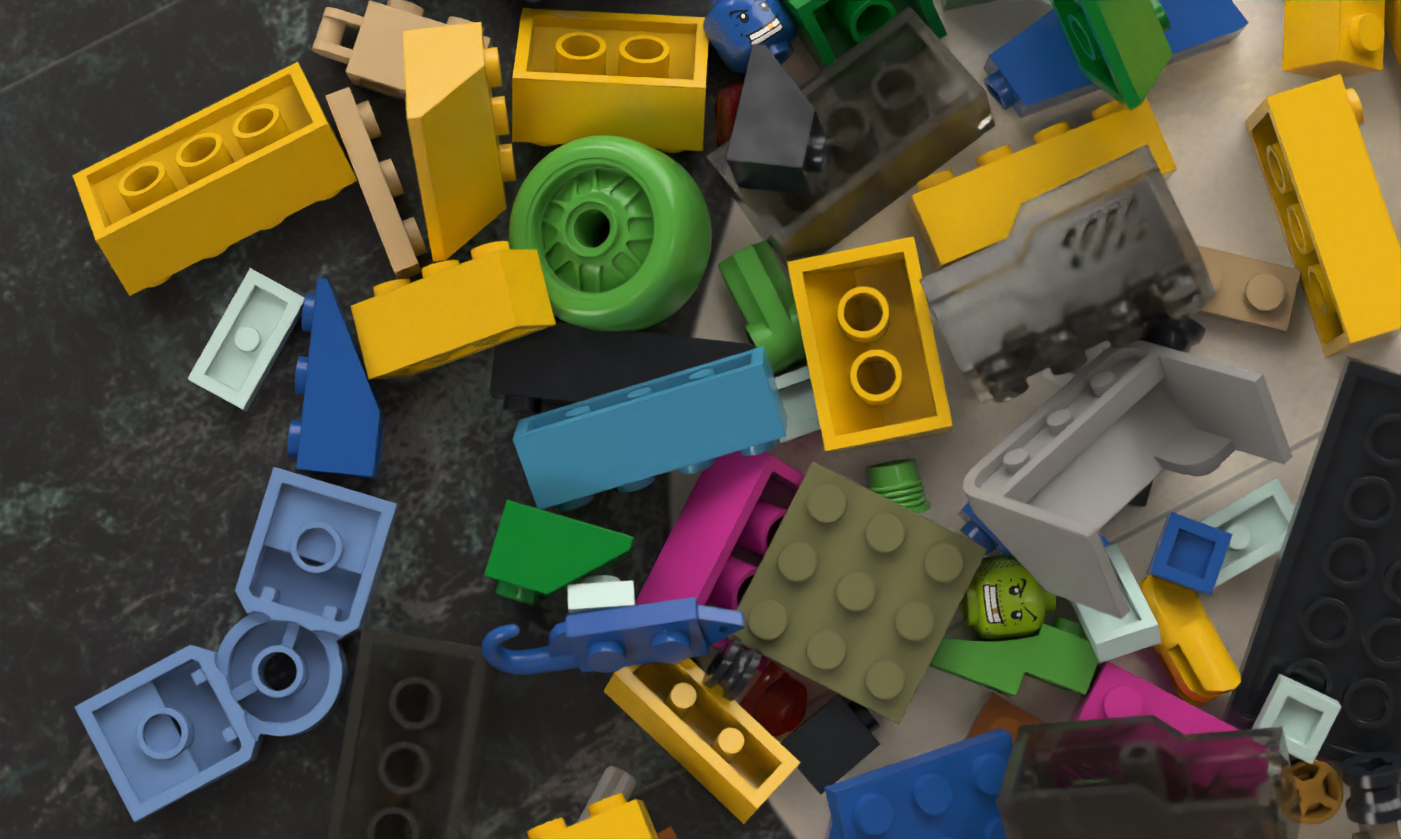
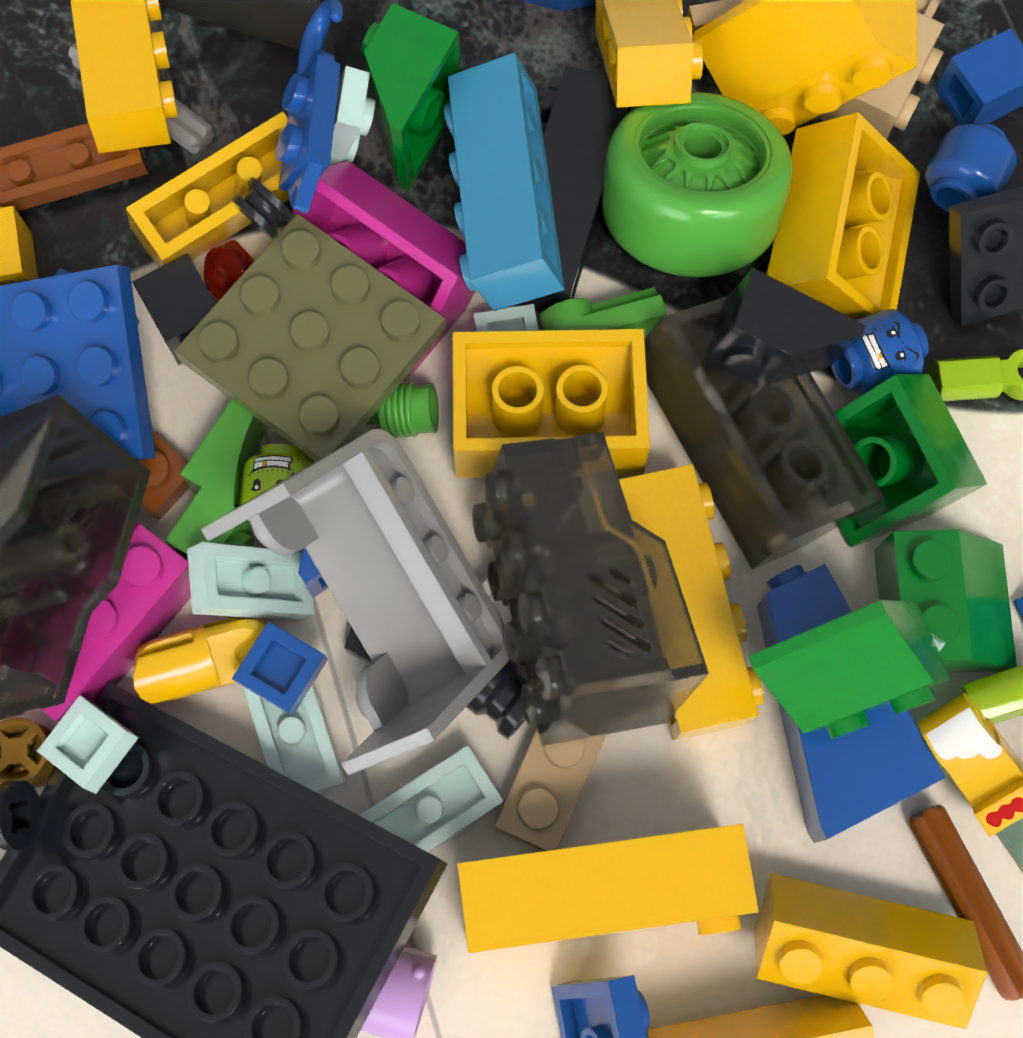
camera: 100 degrees right, 10 degrees down
none -> light aqua plate [359,745,504,853]

